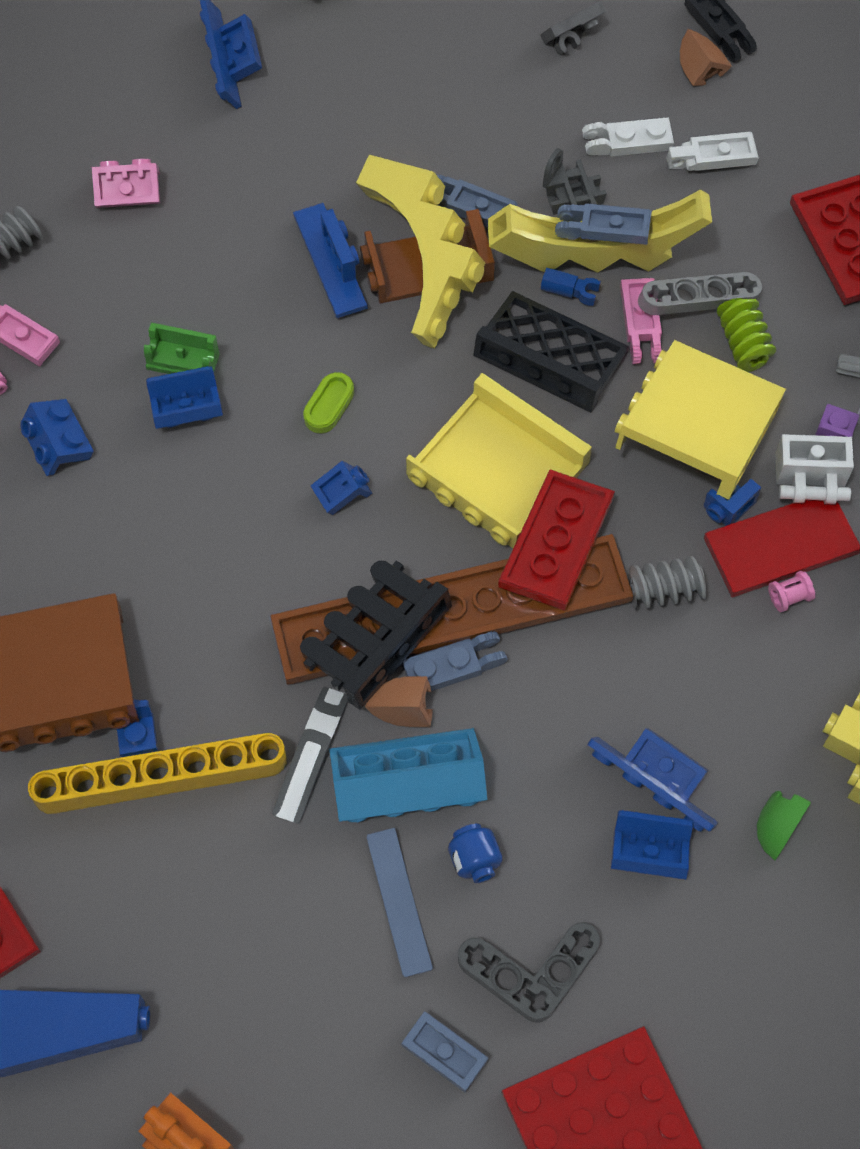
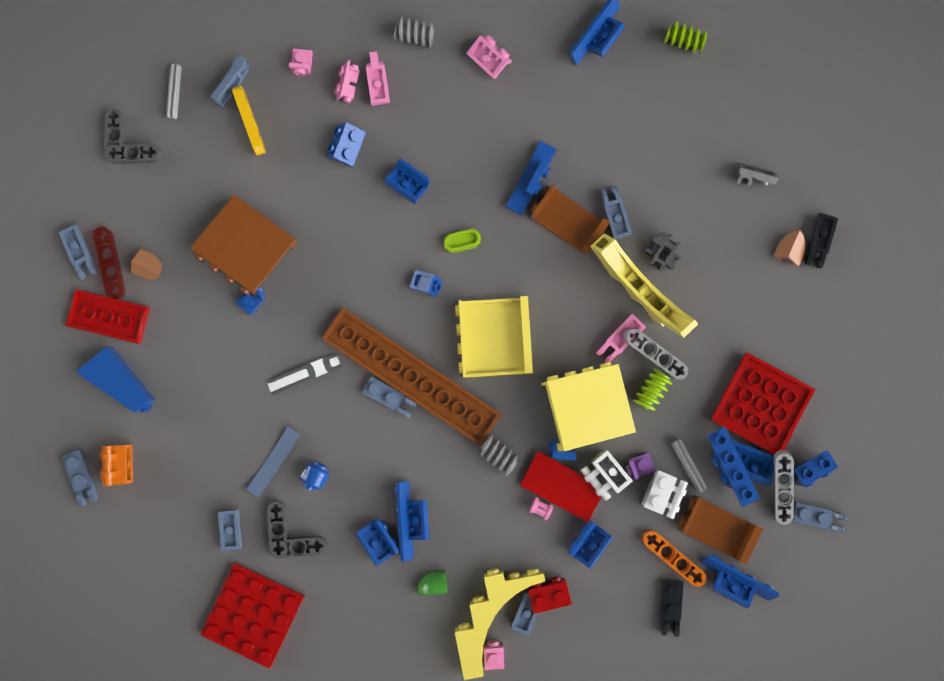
camera: 55 degrees right, 20 degrees up
yellow beam [28,733,287,814] -> none
bright green hinge [144,322,220,374] -> none
black fence [300,560,452,710] -> none
dark azure slope [329,728,488,822] -> none
light yellow arch [356,155,486,349] -> none
nougat brick [365,676,432,727] -> none
black fence [473,291,629,413] -> none
red tile [498,469,615,611] -> none
blue bar [541,267,601,306] -> none
sand blue hinge [555,203,652,245] -> none
white hinge [582,117,674,157] -> none
white hinge [666,132,759,171] -> none

